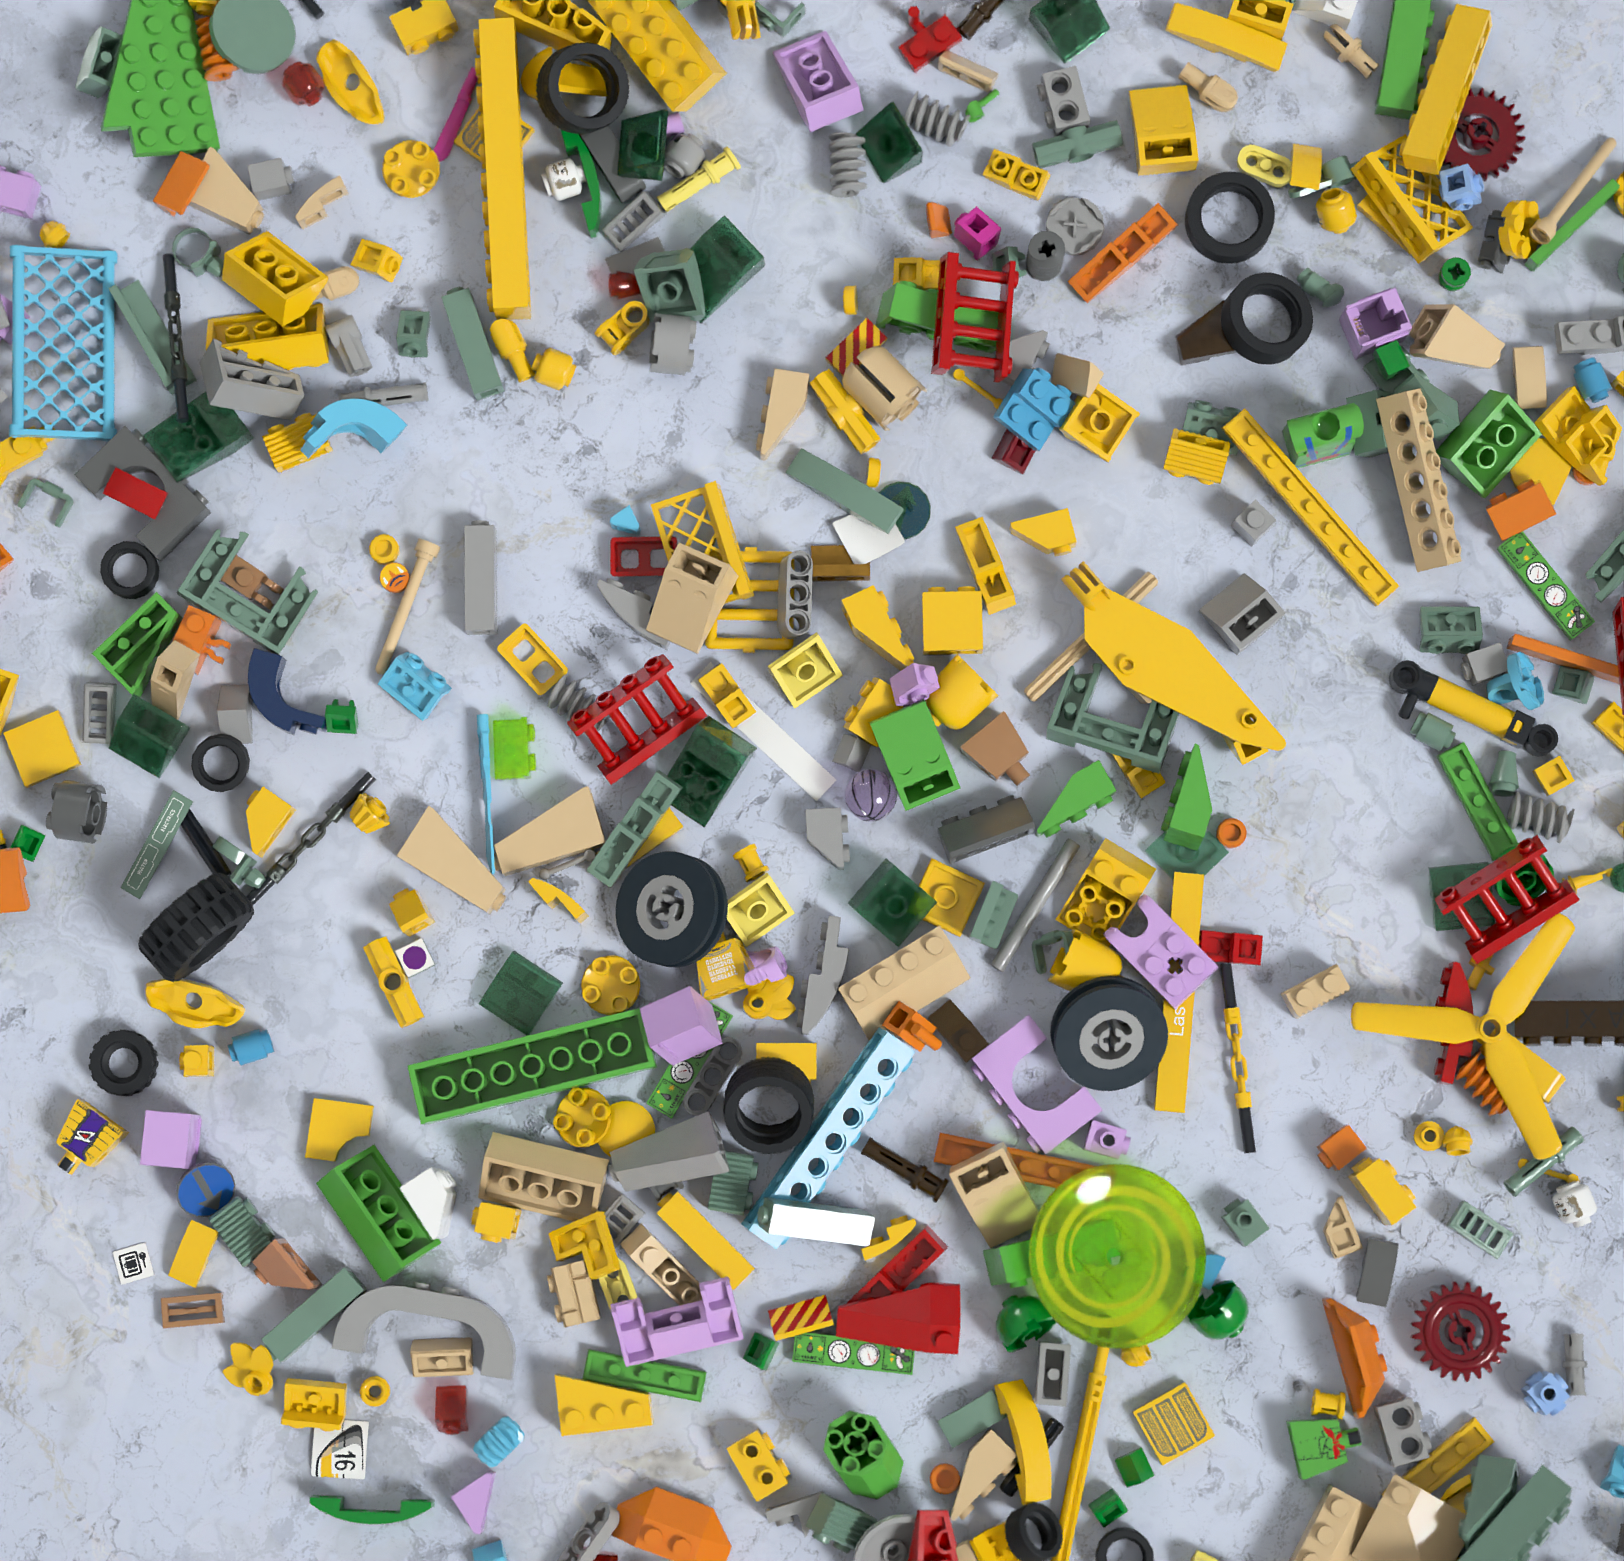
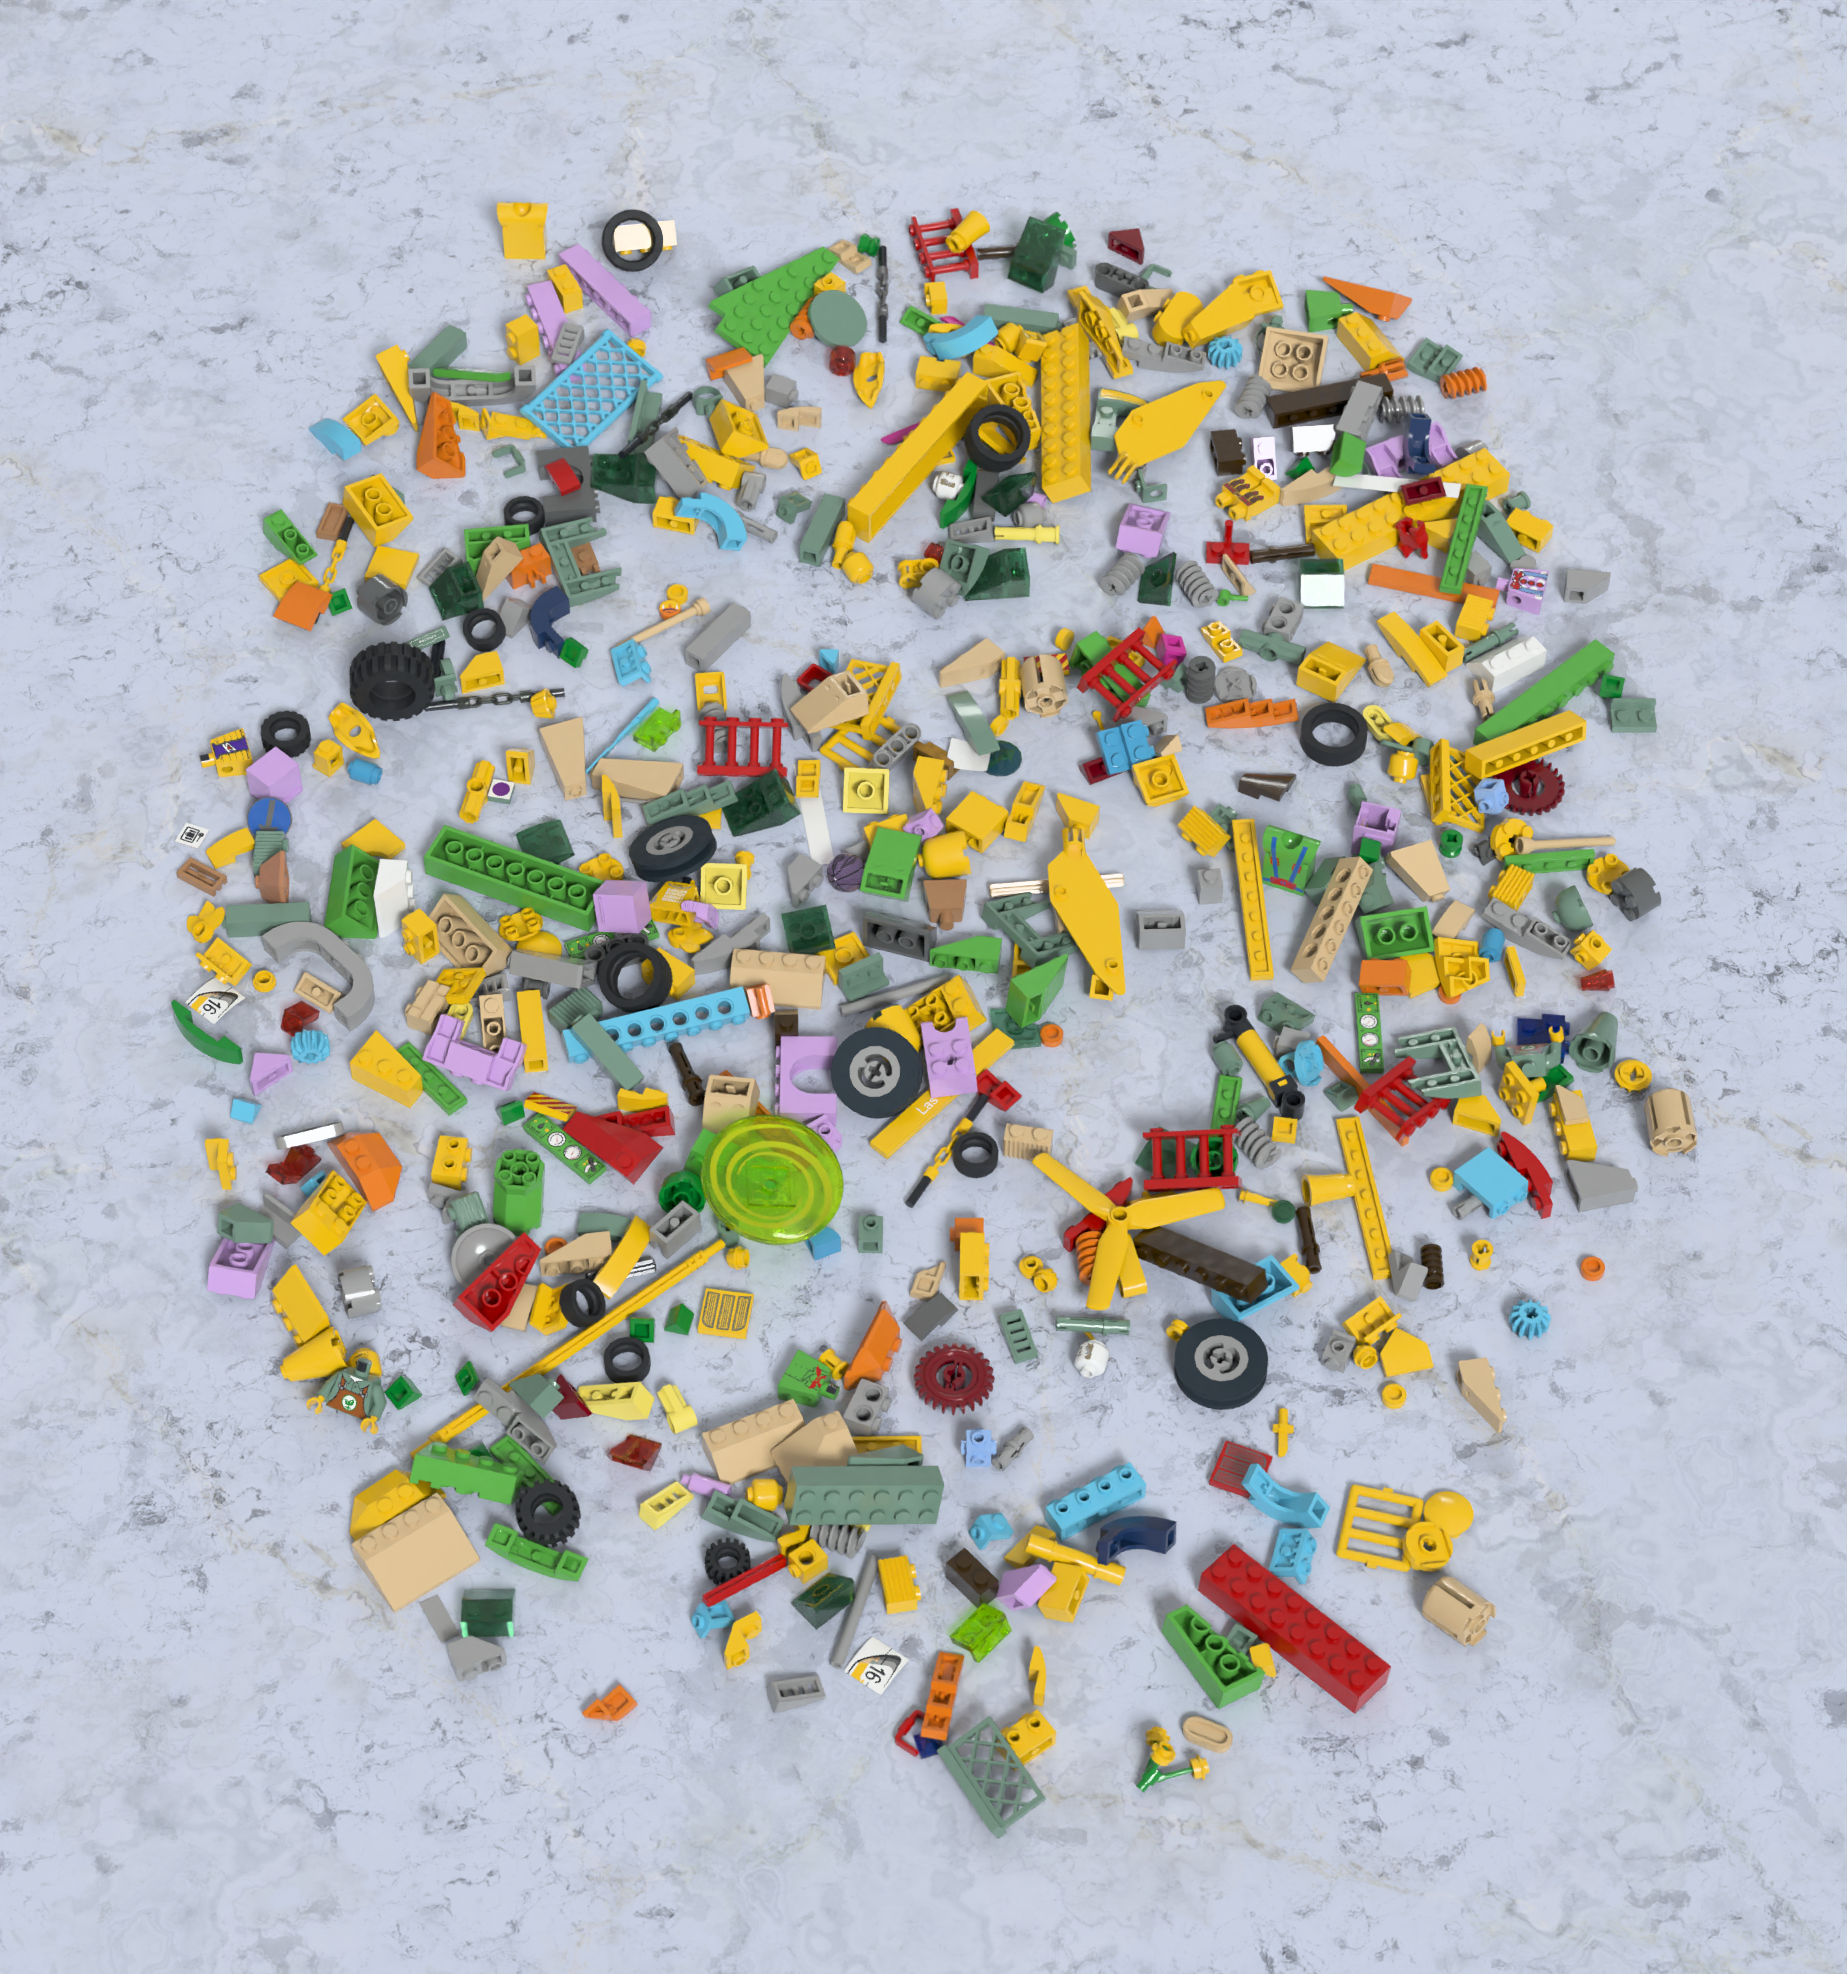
camera: 30 degrees right, 30 degrees down
yellow dish [382,140,440,198] -> none
green cylinder [1187,1280,1248,1340] -> none
black tyre [1221,272,1313,365] -> none
none -> black tyre [953,1131,999,1178]
none -> yellow brick [1487,864,1535,911]

